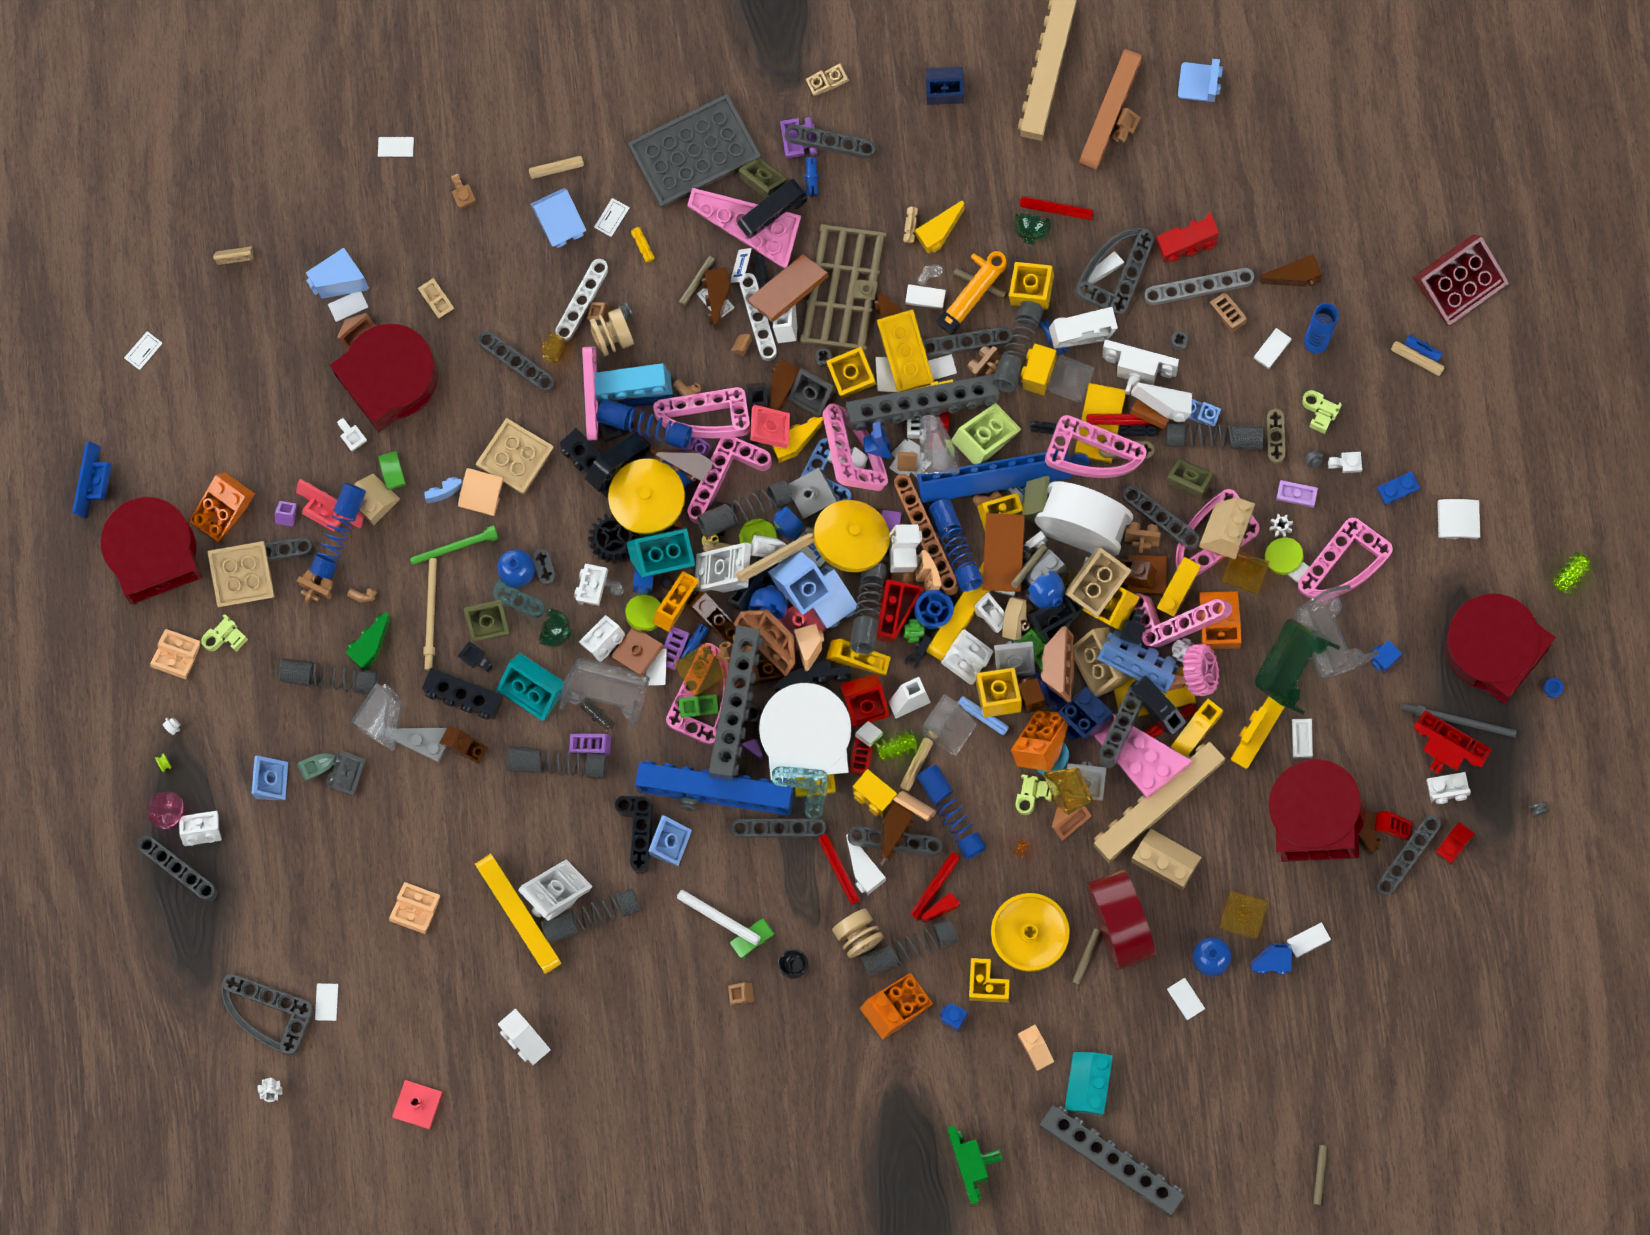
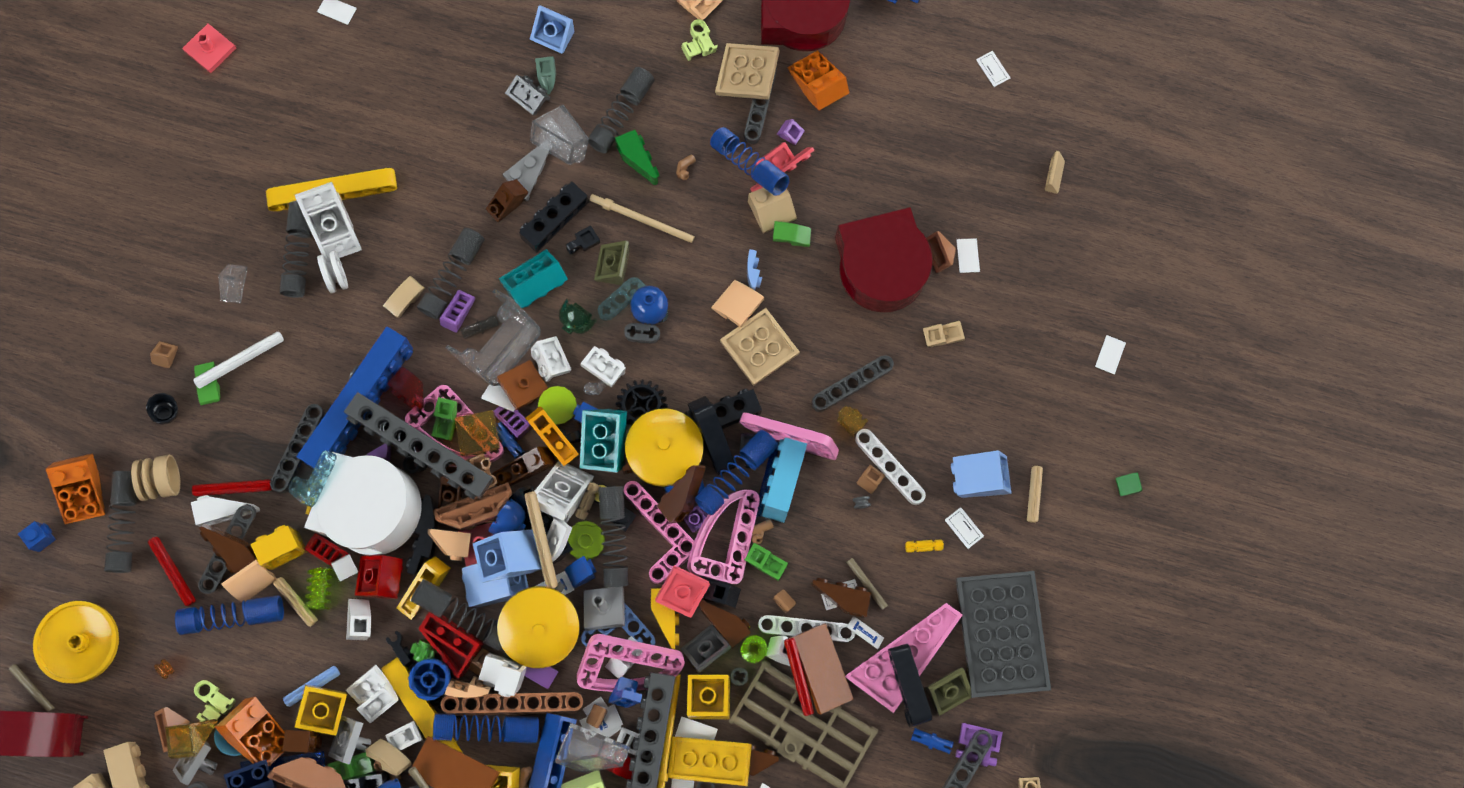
camera: 95 degrees right, 0 degrees up
medium nougat hips [297,570,333,604] -> none
light blue slope [306,248,369,299] -> none
white plate [337,418,367,452] -> none
light nougat slope [389,882,440,934] -> none
bright green piece [410,525,499,564] -> none
medium nougat plate [451,174,476,210] -> none
white brick [498,1009,551,1065] -> none
tan wheel [590,308,634,356] -> none
black beam [615,796,653,874] -> none
light blue slope [648,815,692,866] -> none
black axle [753,255,769,289] -> none
red slope [921,892,960,923] -> none
clear slope [922,694,977,756] -> none
yellow brick [969,958,1009,1003] -> none
none -> clear slope [218,264,248,303]
none -> white wheel [317,251,348,293]
none -> tan slope [383,276,425,318]
none -> clear red slope [387,366,424,411]
none -> clear neon green piece [740,635,767,663]
none -> bright green slope [744,543,788,581]
none -> red axle [784,637,814,716]
none -> green slope [1115,472,1142,497]

